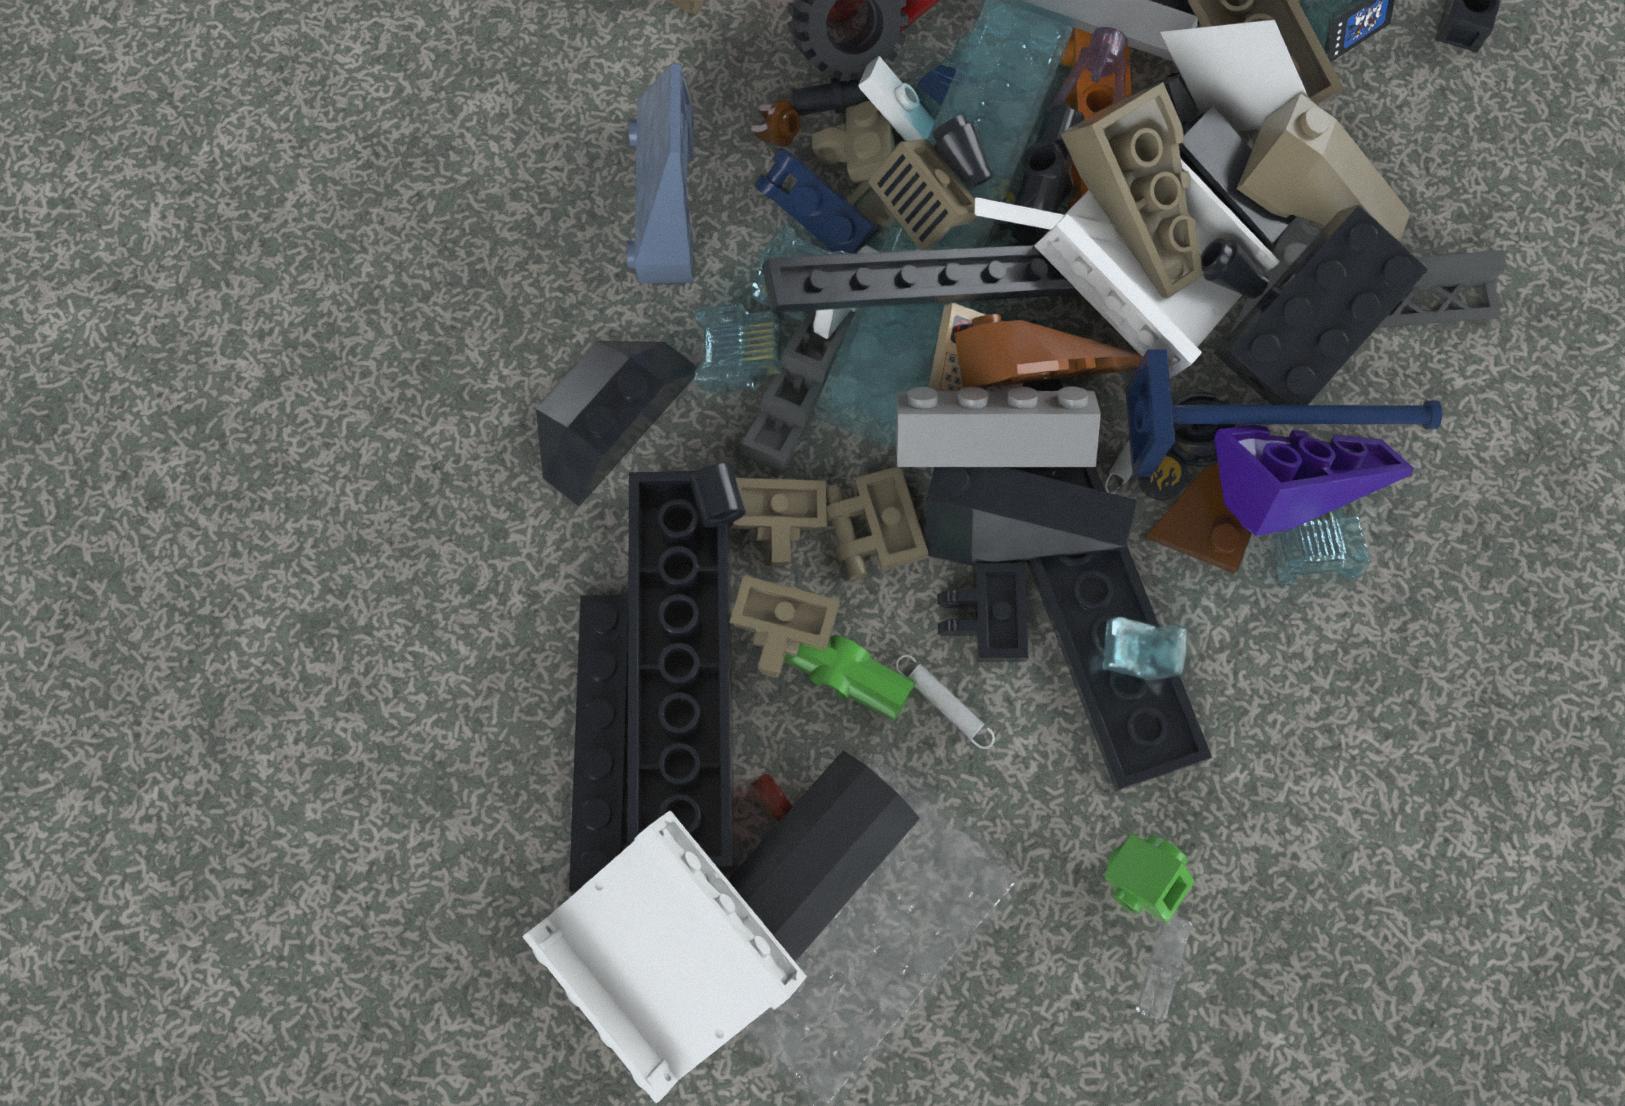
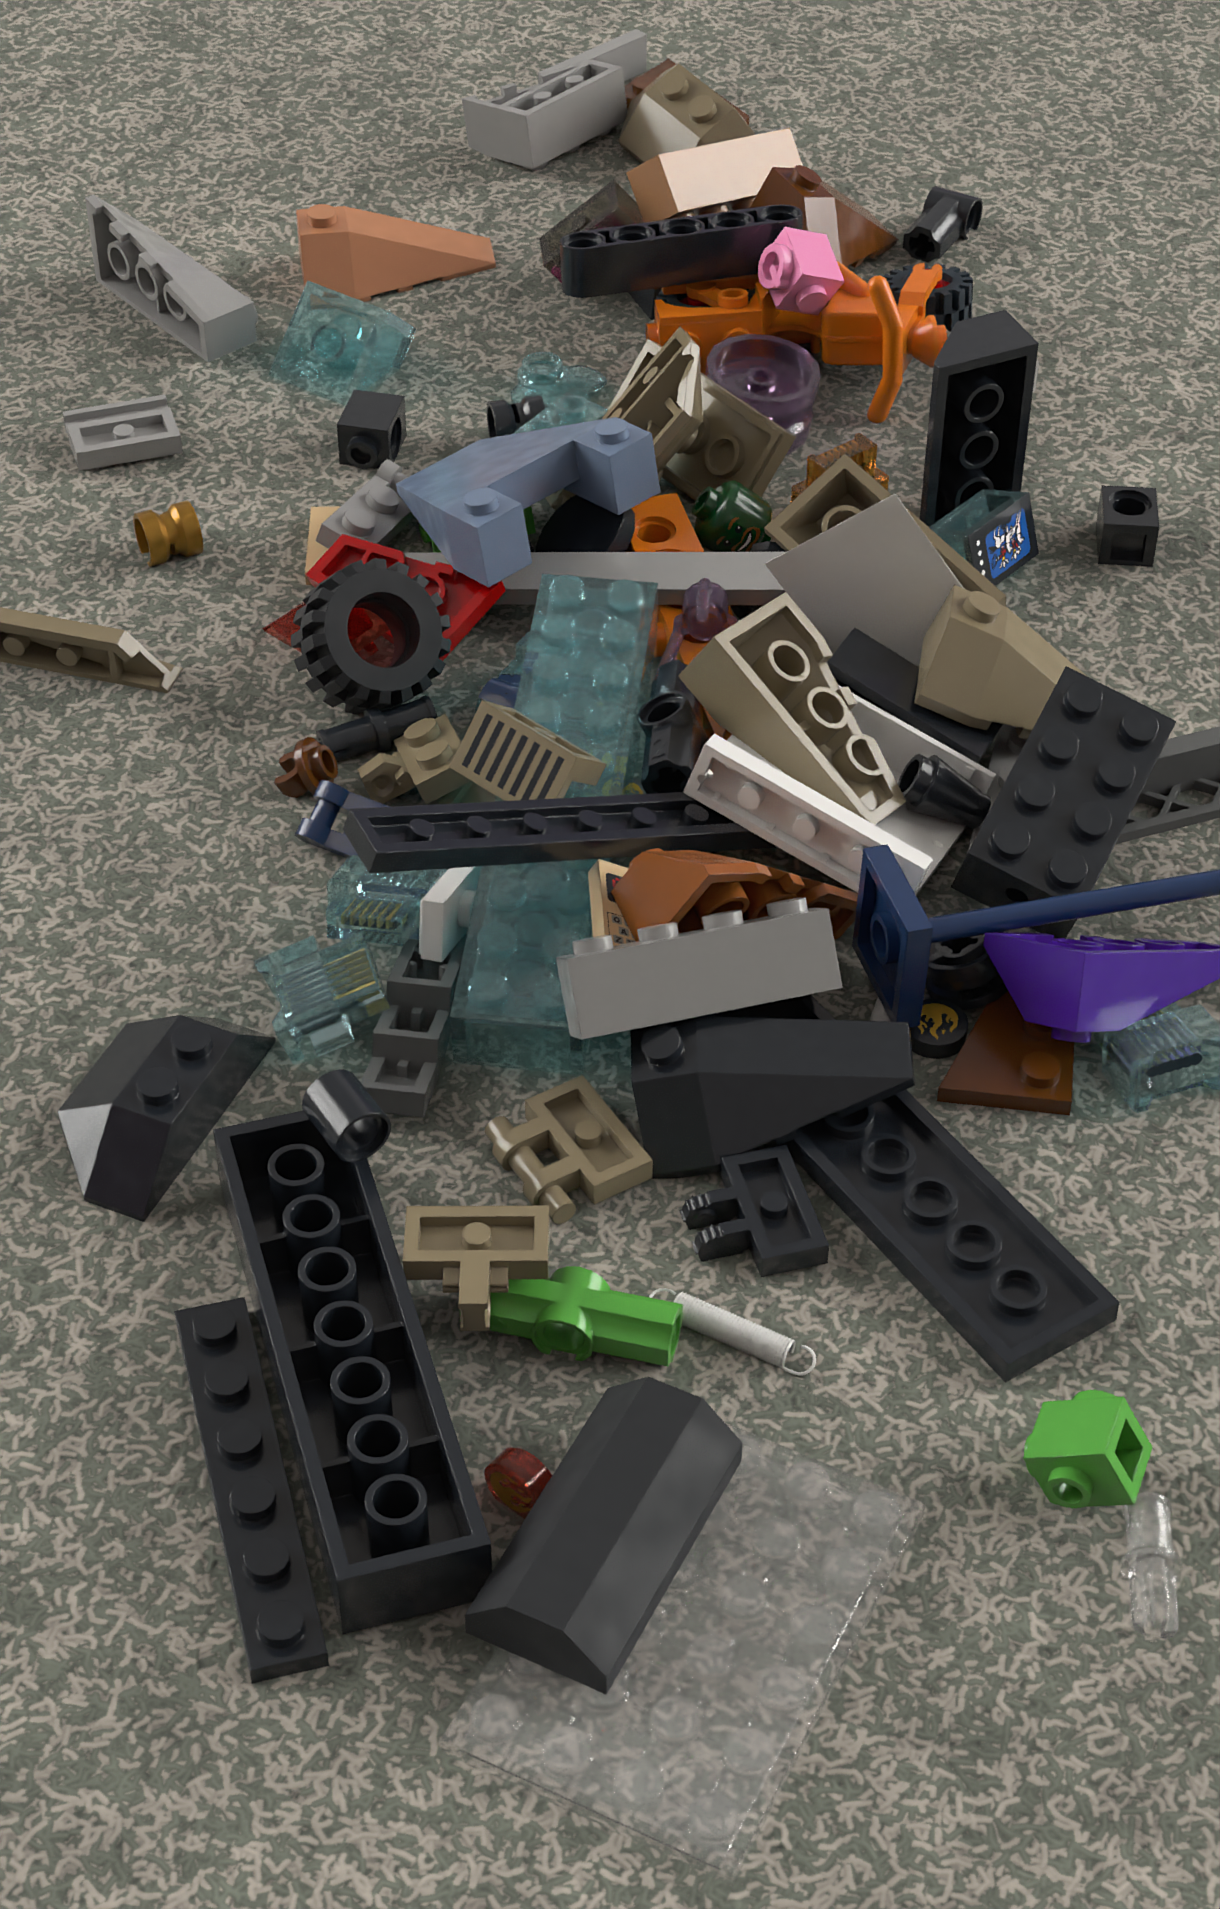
camera: 15 degrees left, 30 degrees down
white panel [522,811,807,1103] -> none
sand blue wedge [627,63,694,283] -> none
dark tan hinge [729,478,827,566] -> none
white plate [858,56,936,141] -> none
black cone [932,114,994,191] -> none
white sticker [975,198,1116,242] -> none
clear light blue bracket [1103,617,1186,681] -> none

